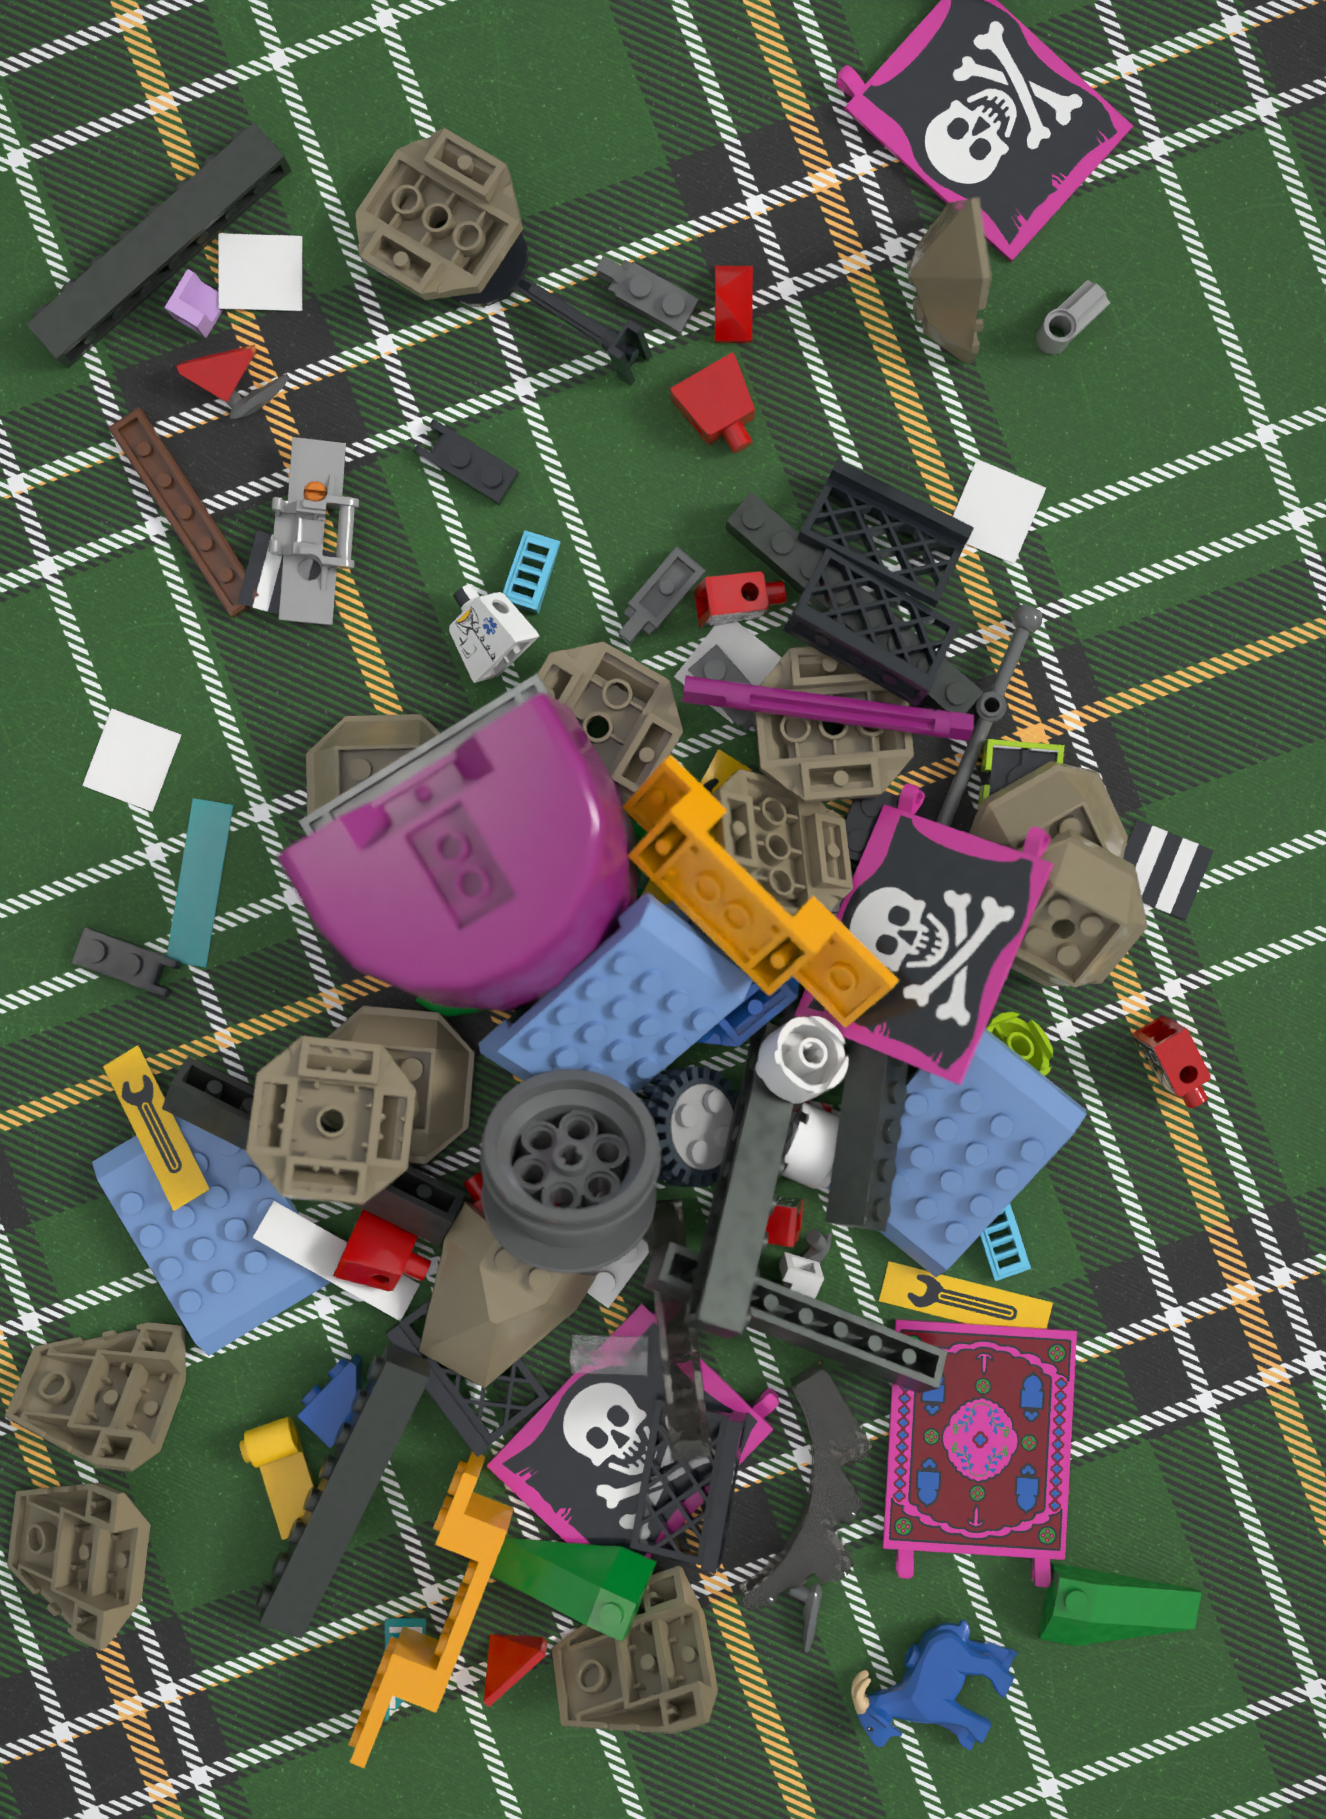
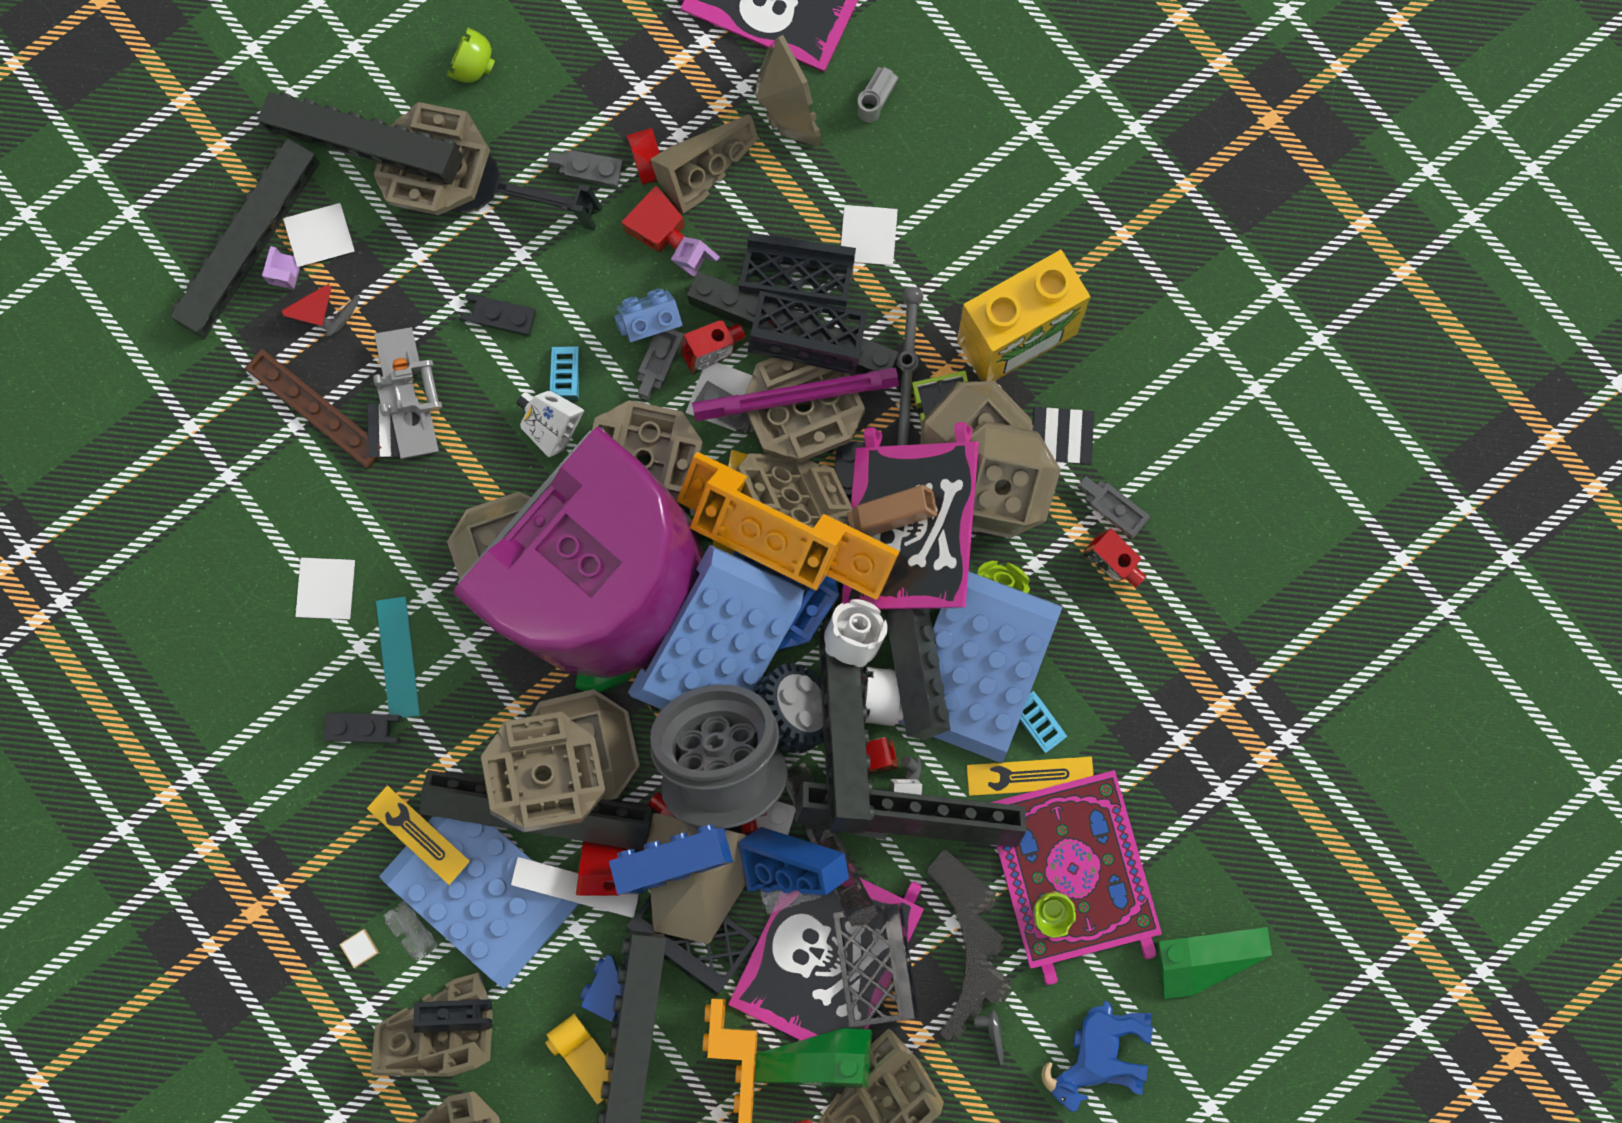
camera: 10 degrees left, 10 degrees down
none -> pearl dark grey brick [257,92,464,185]
none -> white tile [339,929,380,969]
none -> clear hinge [384,900,438,961]
none -> black hinge [413,999,493,1033]
none -> lime cylinder [447,27,495,83]
none -> blue wedge [609,824,733,895]
none -> medium blue brick [614,289,683,342]
none -> dark tan wedge [650,115,758,213]
none -> lavender panel [671,237,719,276]
none -> blue wedge [738,827,849,895]
none -> medium nougat piece [847,485,937,537]
none -> yellow brick [957,250,1091,382]
none -> lime hair [1033,891,1076,938]
none -> dark grey hinge [1077,476,1150,539]

